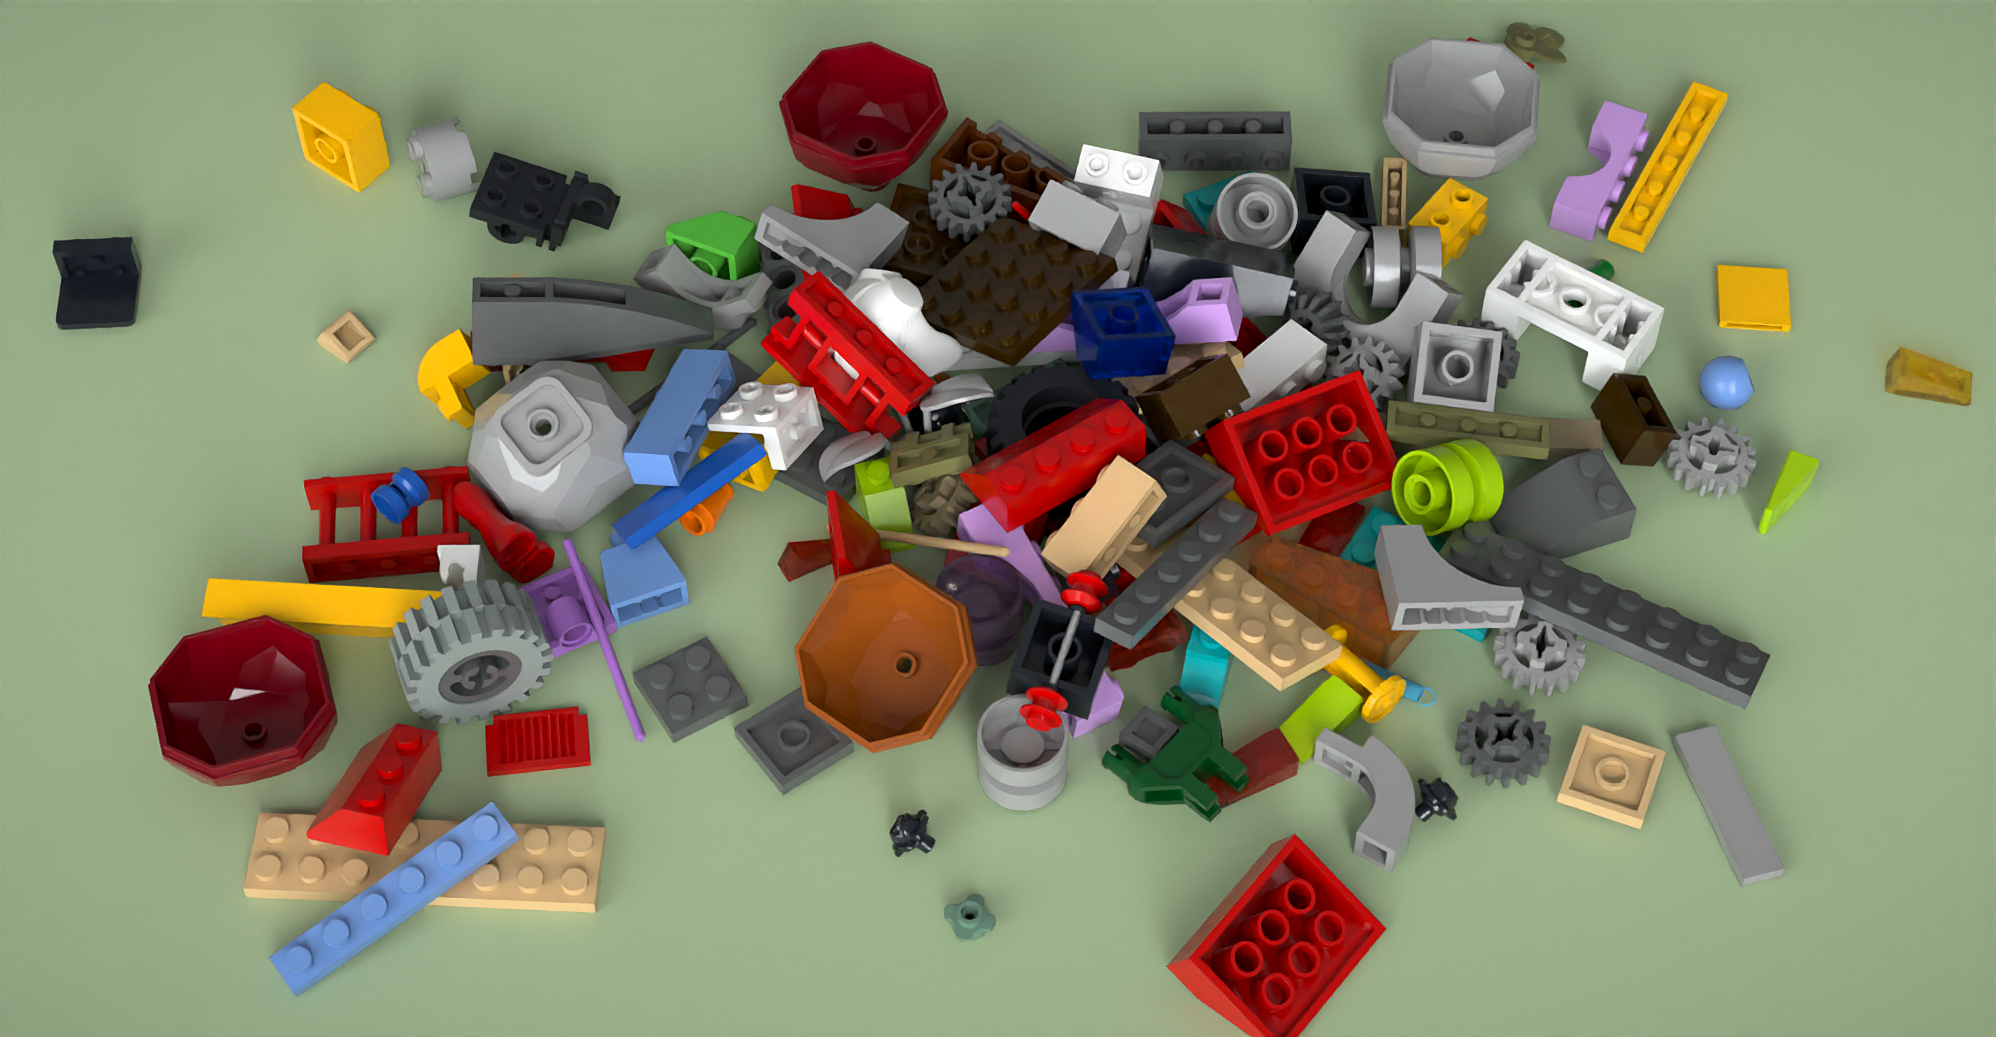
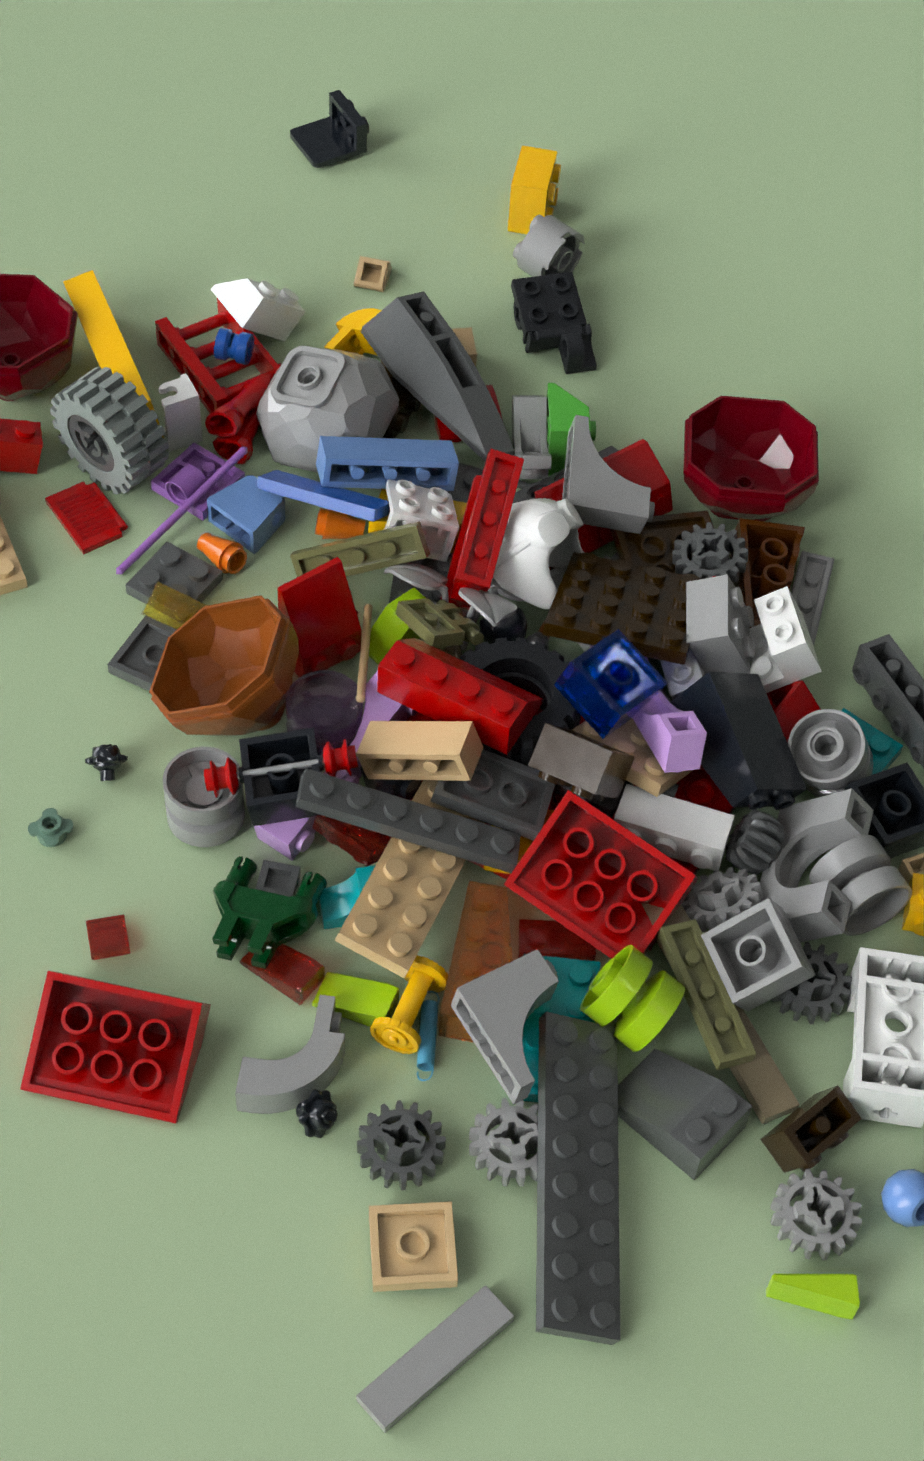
camera: 60 degrees right, 0 degrees up
none -> clear red tile [86,914,130,960]
none -> clear yellow slope [141,582,208,629]
none -> orange cone [197,532,247,574]
none -> white slope [211,278,306,341]
none -> olive plate [290,521,430,577]

